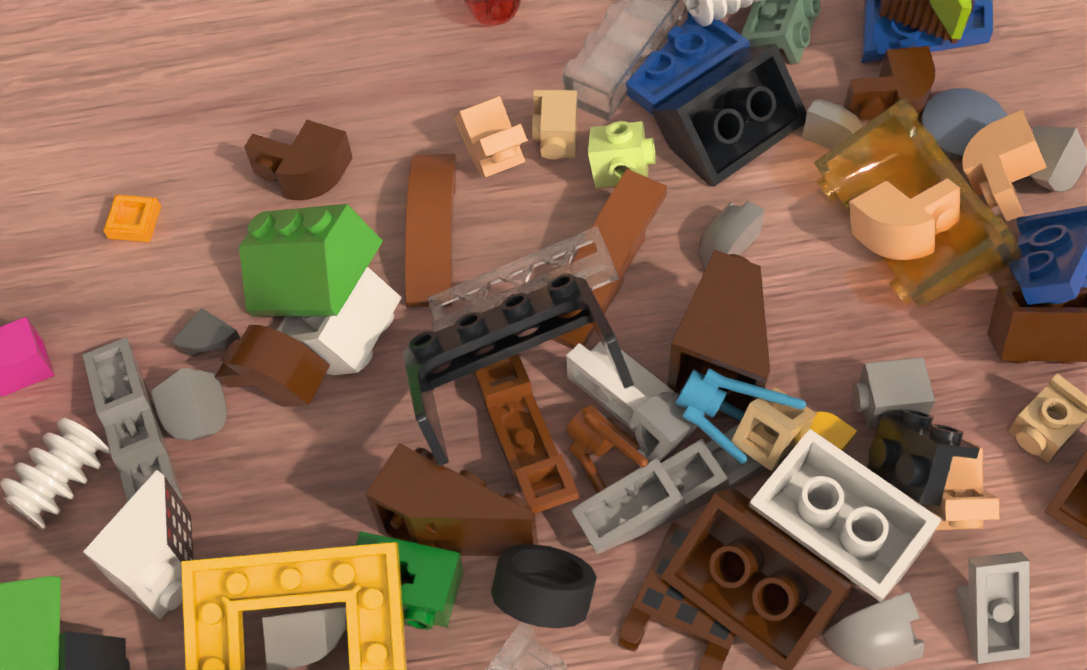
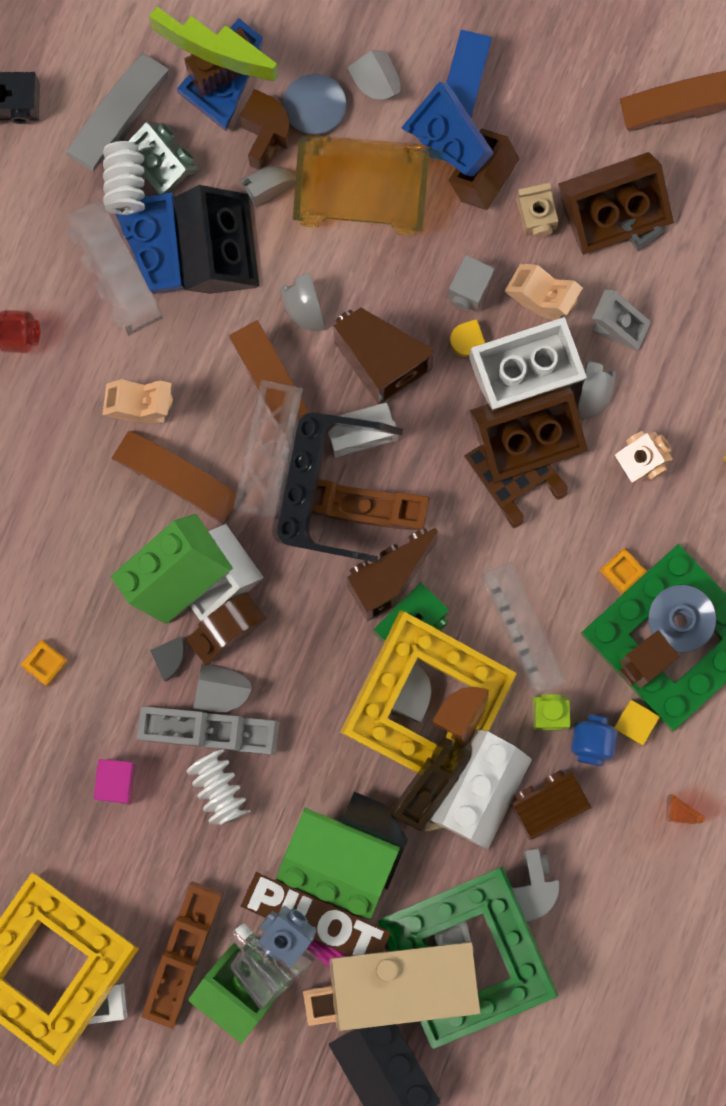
camera: 60 degrees left, 20 degrees up
white slope [83,470,193,620] -> none
reddish brown brick [244,120,353,200] -> none
black tyre [491,544,597,629] -> none
tan brick [532,90,577,160] -> none
dark orange plant [566,405,664,493] -> none
light grey slope [570,424,768,554] -> none
yellowish green brick [588,121,656,189] -> none
light grey brick [629,392,708,463] -> none
dark azure plant [675,369,806,463] -> none
tan brick [731,387,817,471] -> none
light nougat brick [849,178,960,260] -> none
black bracket [867,409,980,506] -> none
light nougat brick [962,110,1047,222] -> none

